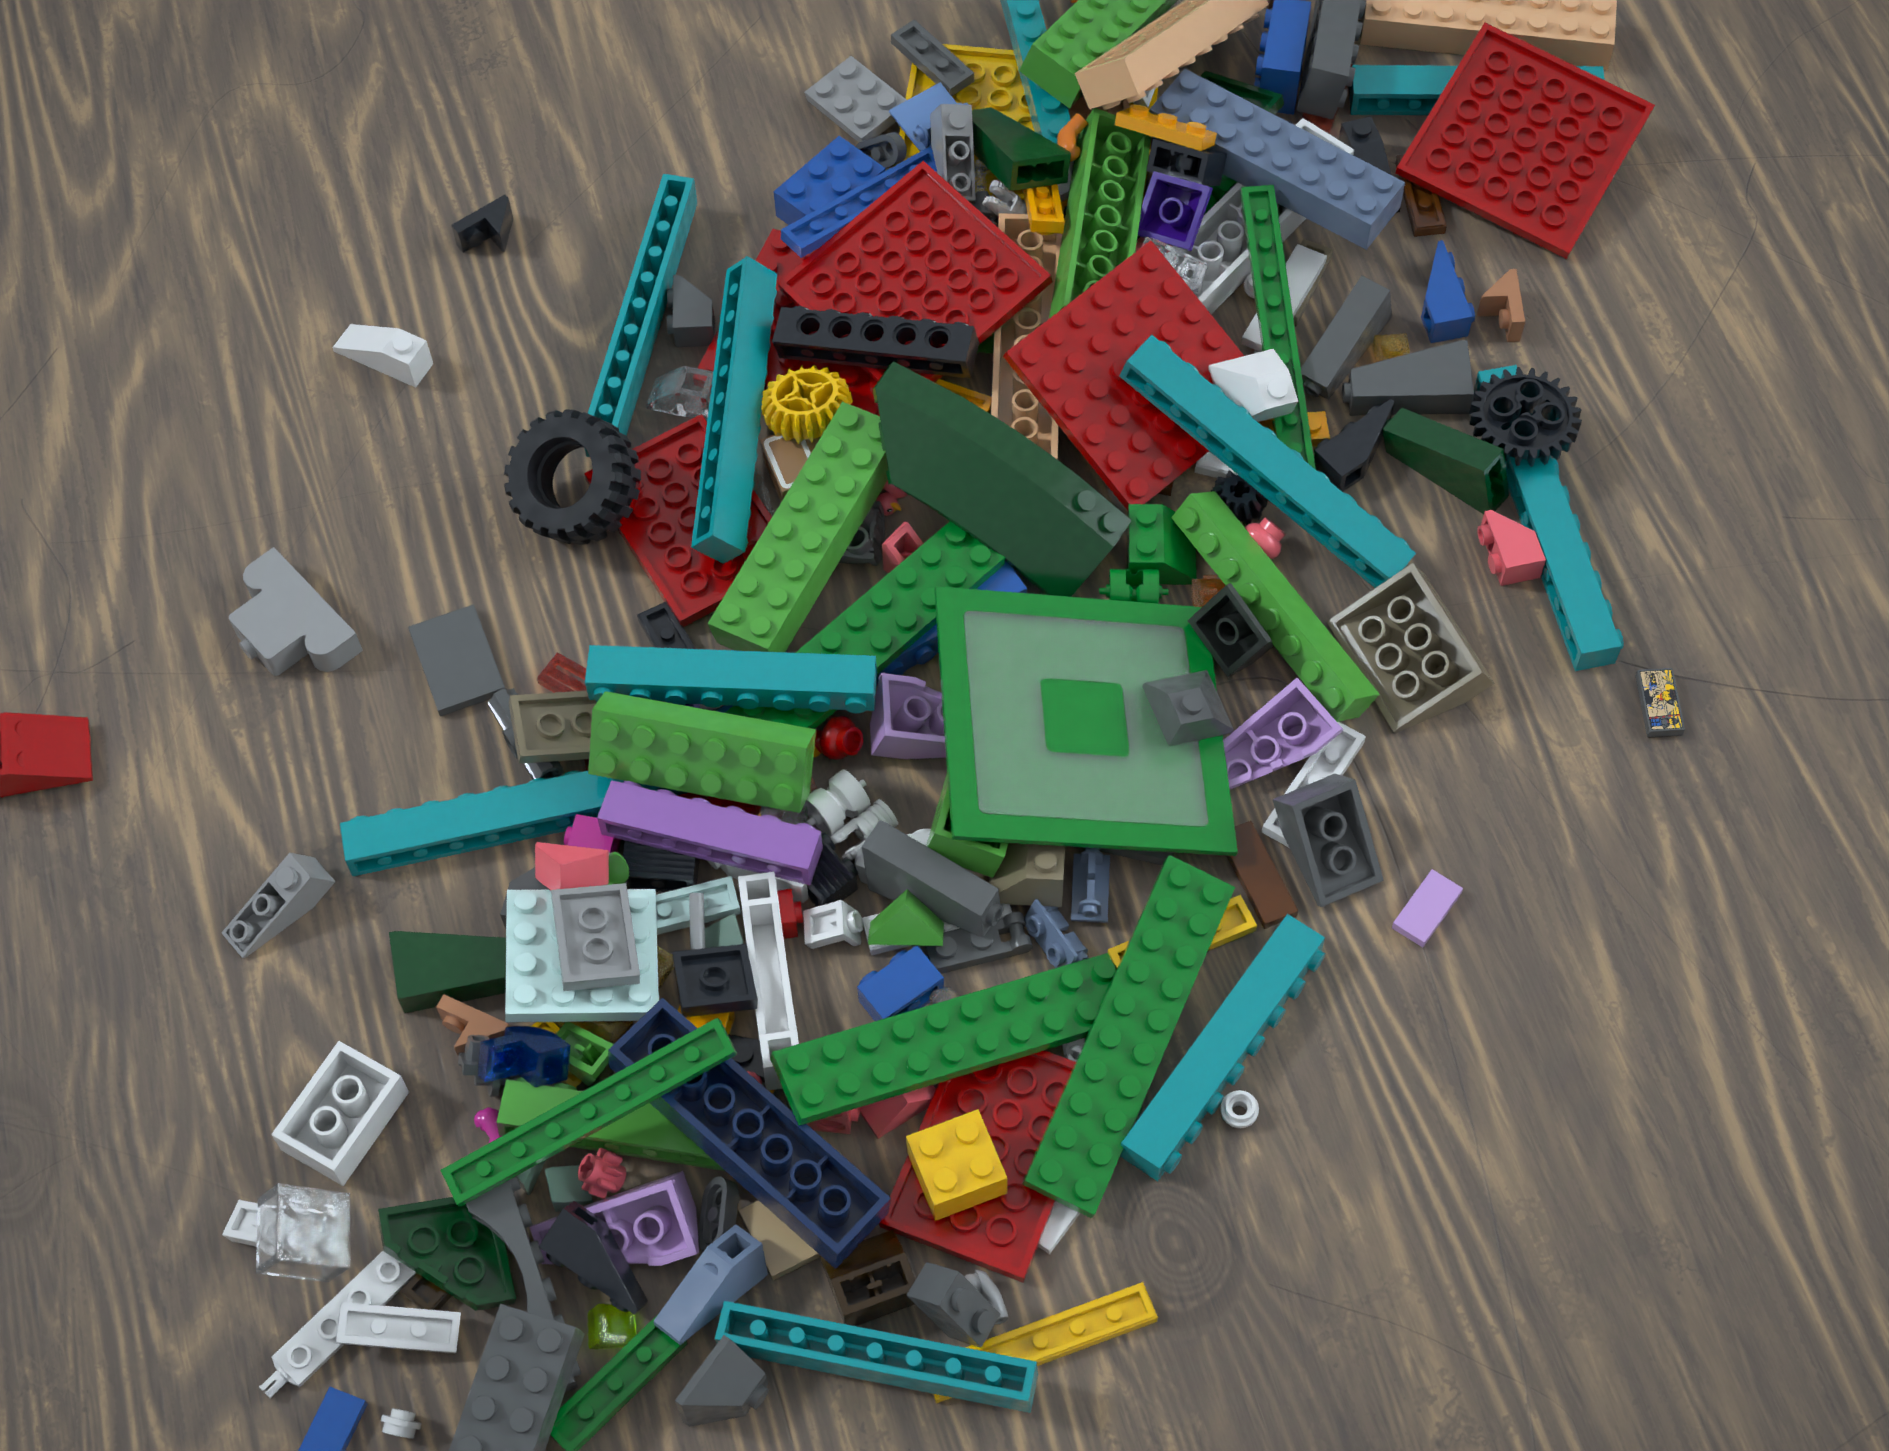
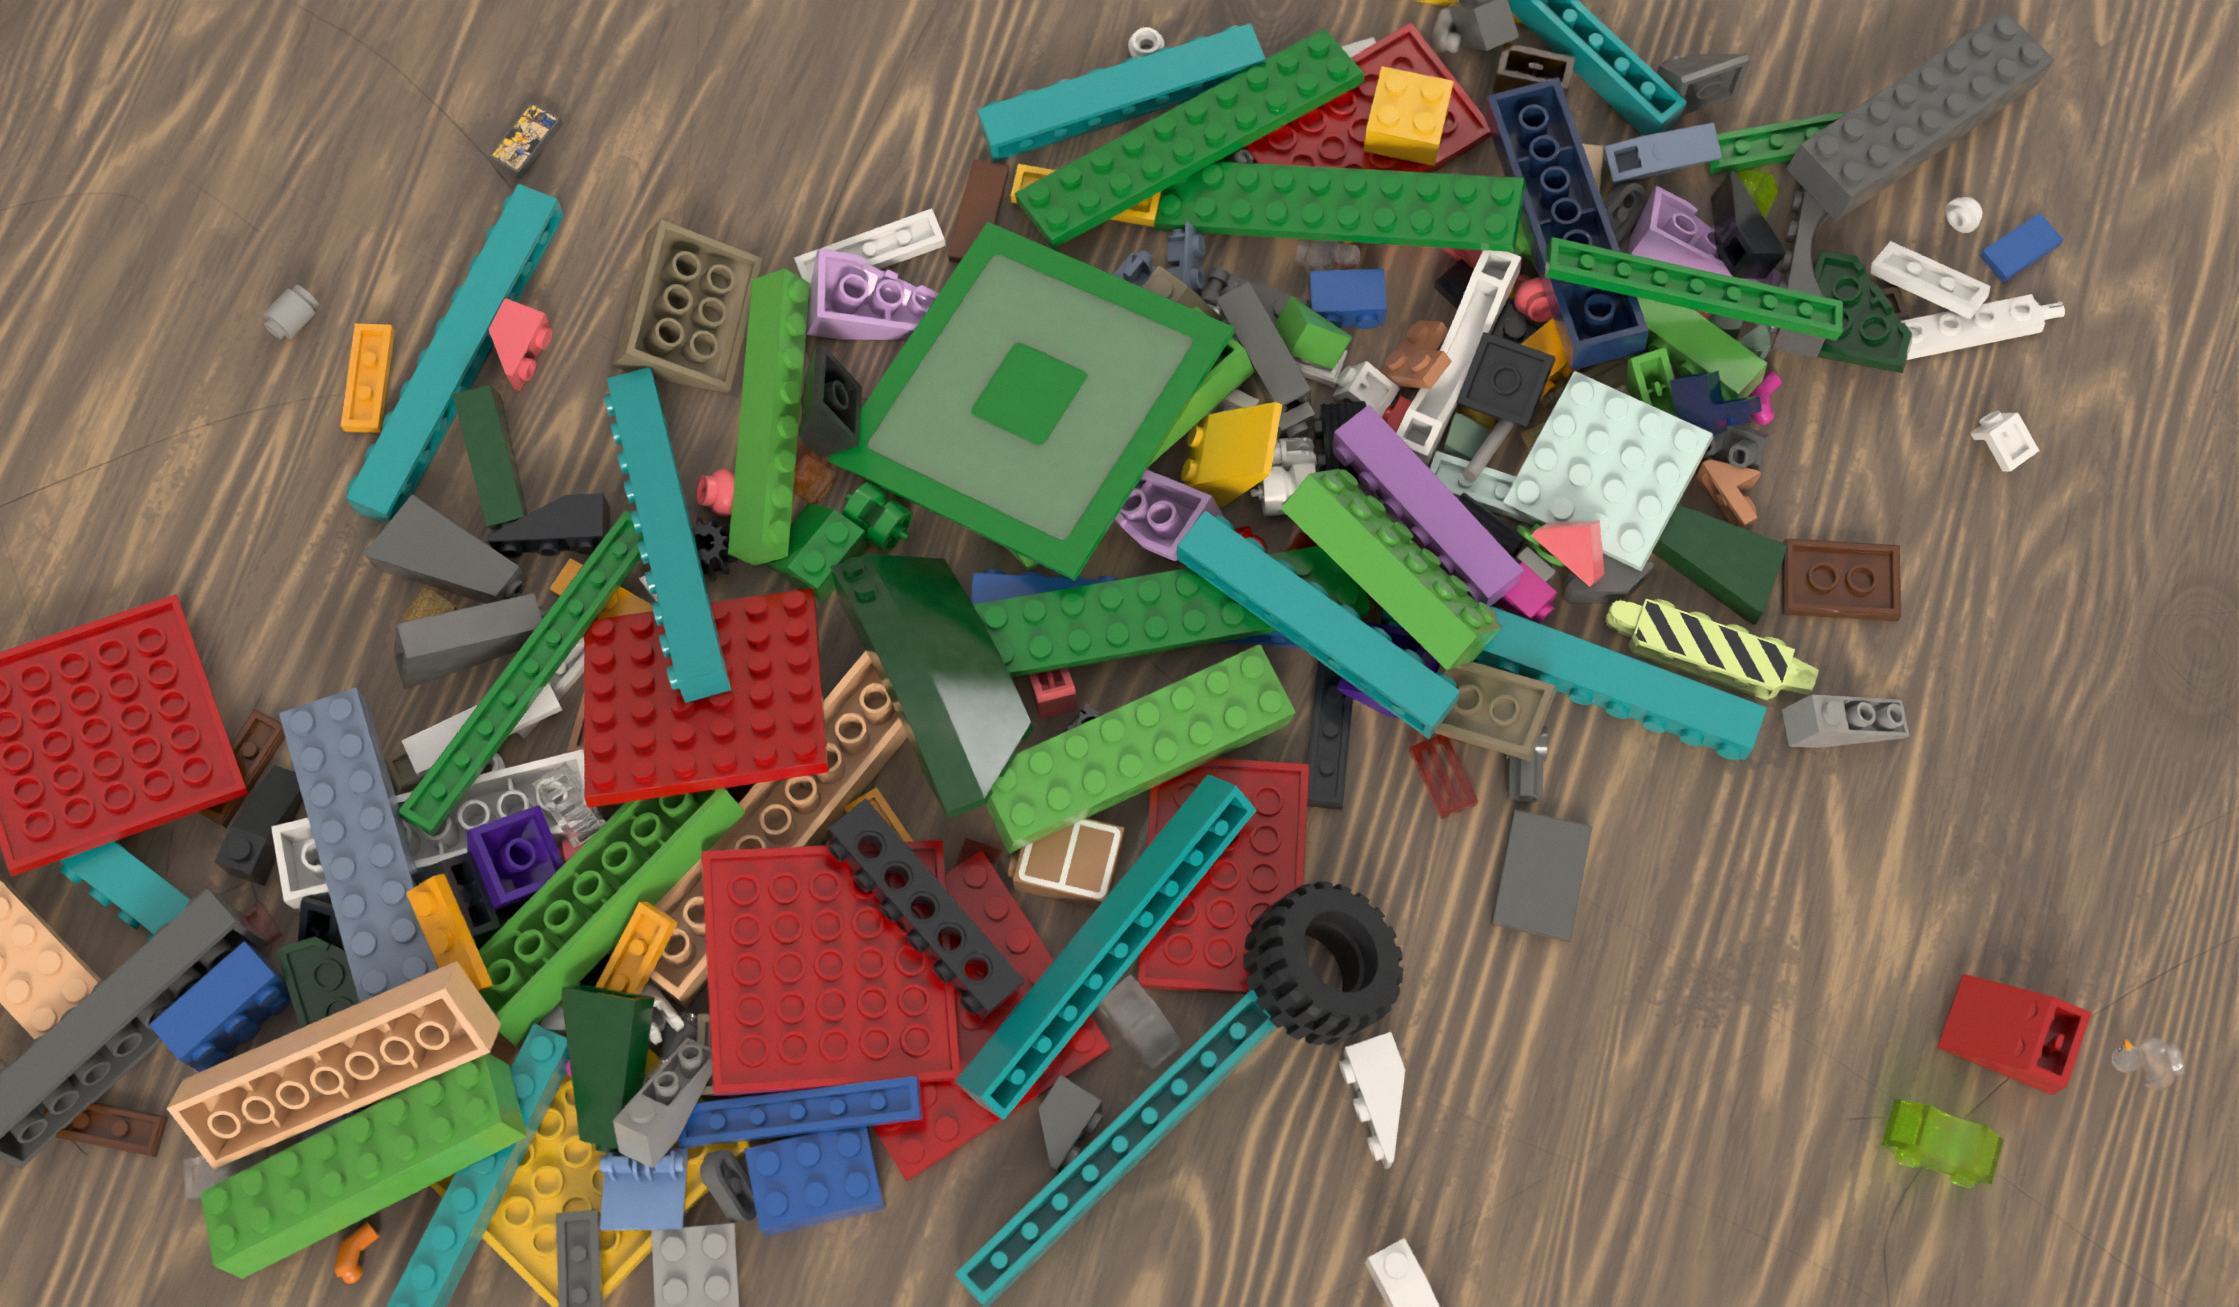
camera: 145 degrees left, 10 degrees up
light grey brick [229,547,363,676] -> none
clear brick [256,1183,350,1282] -> none
white brick [271,1041,409,1186] -> none
light grey plate [551,883,640,991] -> none
yellow gear [761,365,852,444] -> none
orange arm [1057,113,1088,162] -> none
dark grey slope [1142,670,1234,746] -> none
white slope [1208,349,1298,422] -> none
dark grey slope [1272,774,1384,907] -> none
lavender tile [1392,869,1463,948] -> none
blue slope [1421,240,1475,343] -> none
black gear [1469,367,1582,467] -> none
nougat slope [1477,269,1525,342] -> none
none -> light grey brick [263,284,319,340]
none -> light orange plate [341,323,395,433]
none -> yellow slope [1181,402,1282,507]
none -> white slope [1339,1032,1405,1169]
none -> nougat plate [1380,320,1452,389]
none -> yellowish green hinge [1605,599,1818,700]
none -> reddish brown tile [1782,538,1901,621]
none -> clear neon green brick [1881,1099,2004,1188]

